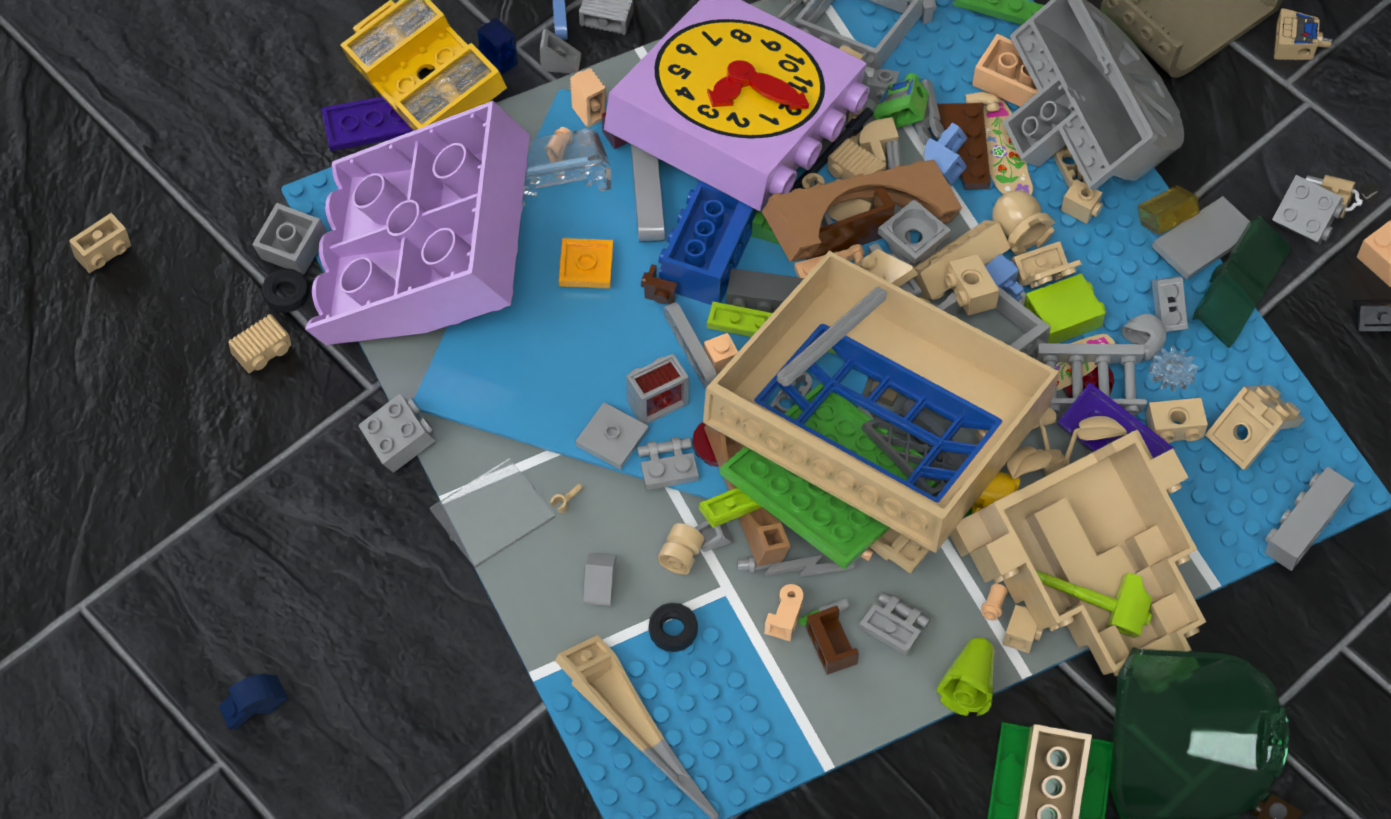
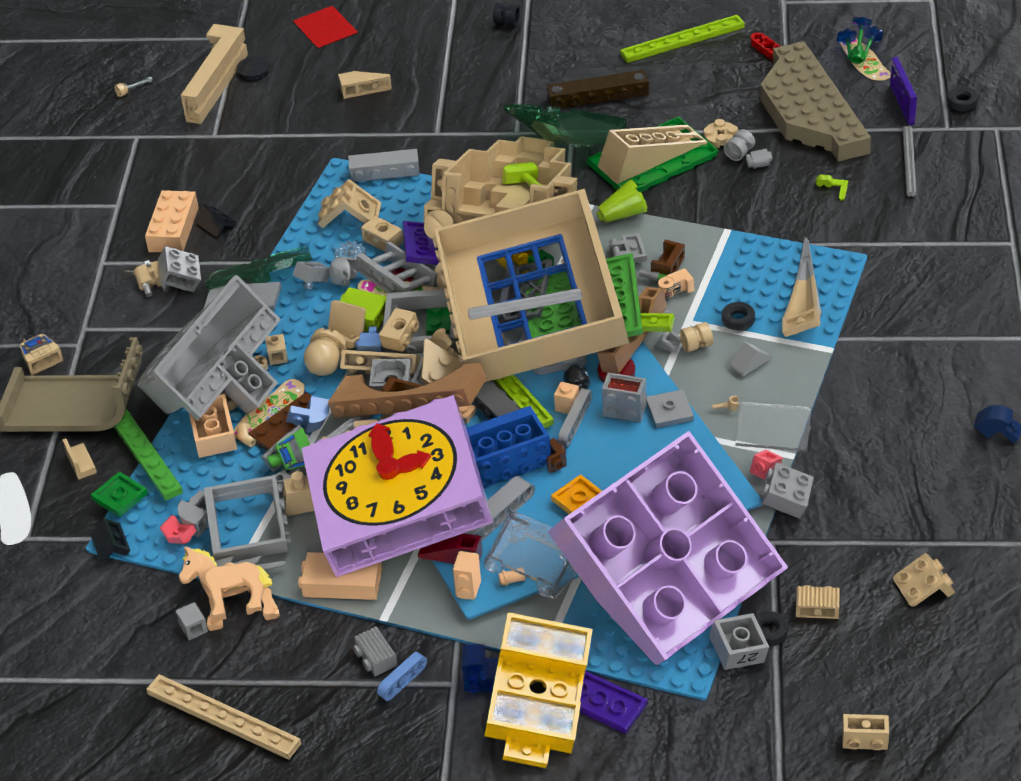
camera: 130 degrees left, 15 degrees down
light grey slope [540,29,581,73] -> none
light grey plate [637,437,699,490] -> none
none -> coral bracket [750,450,783,480]
none -> tan bracket [893,553,955,607]

